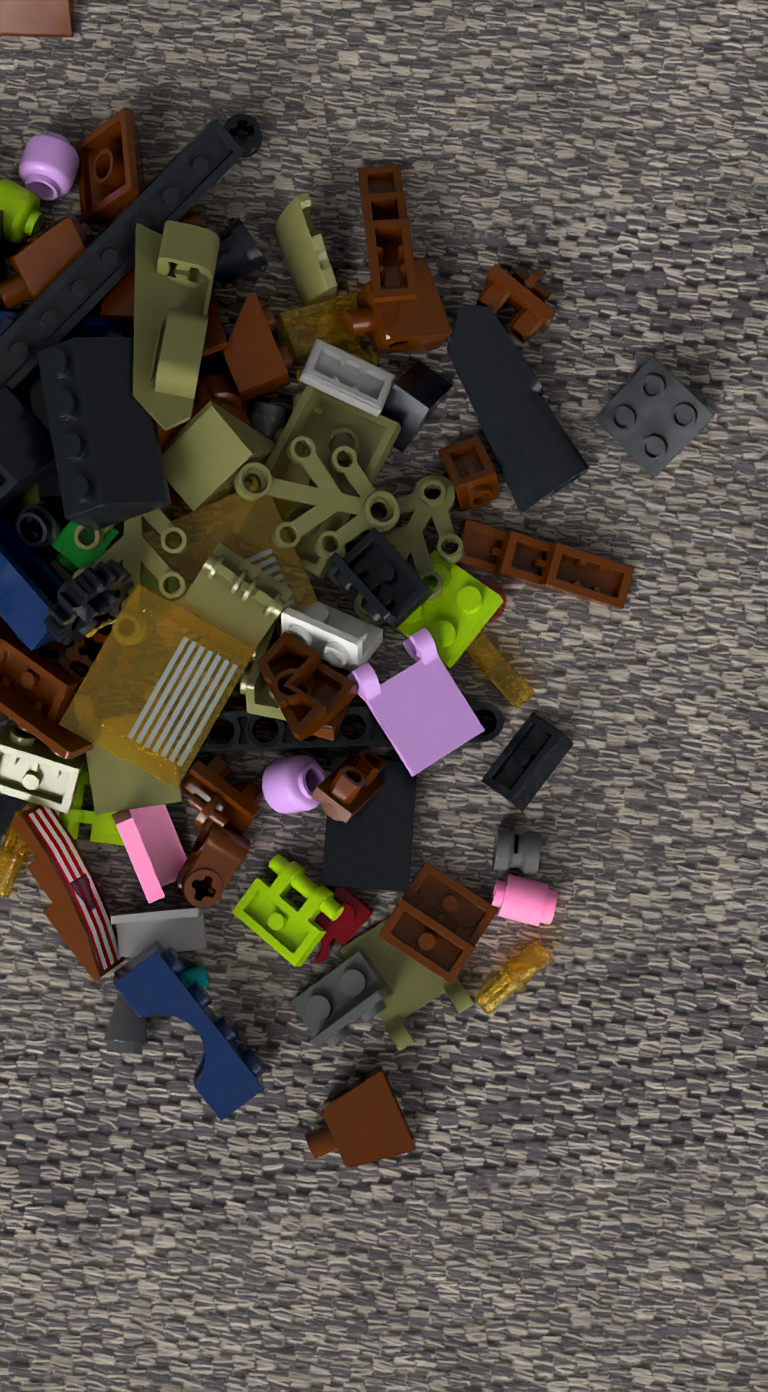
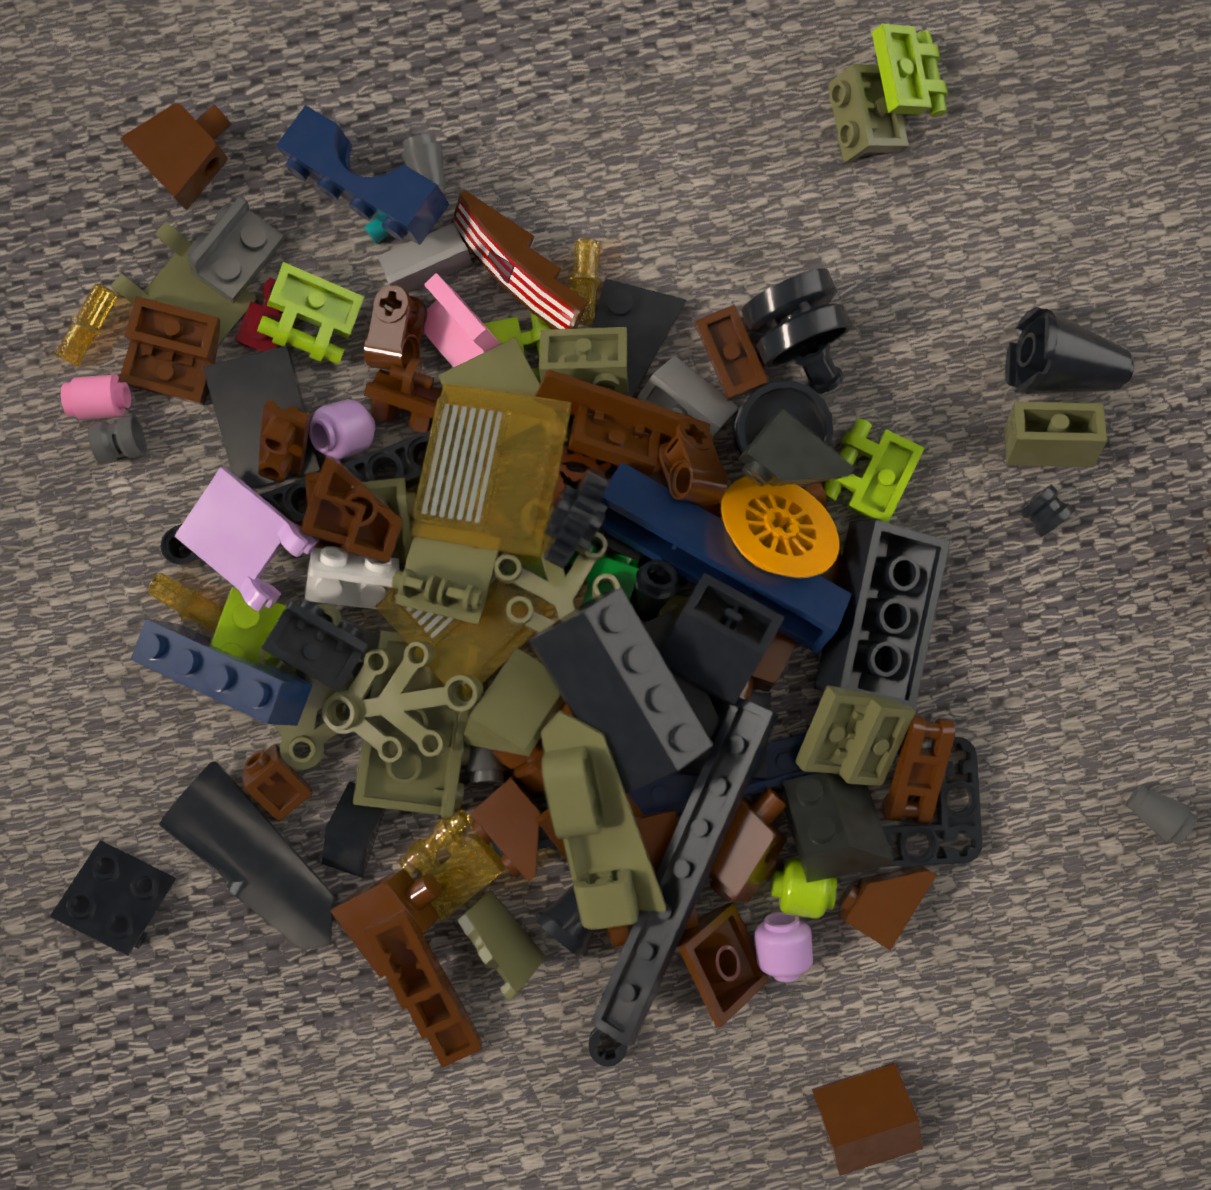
camera: 165 degrees right, 0 degrees up
light grey plate [299,338,396,417] -> none
reddish brown slope [452,519,634,609] -> none
reddish brown hips [476,263,556,343] -> none
black slope [481,712,573,811] -> none
none -> dark blue arch [130,619,313,726]

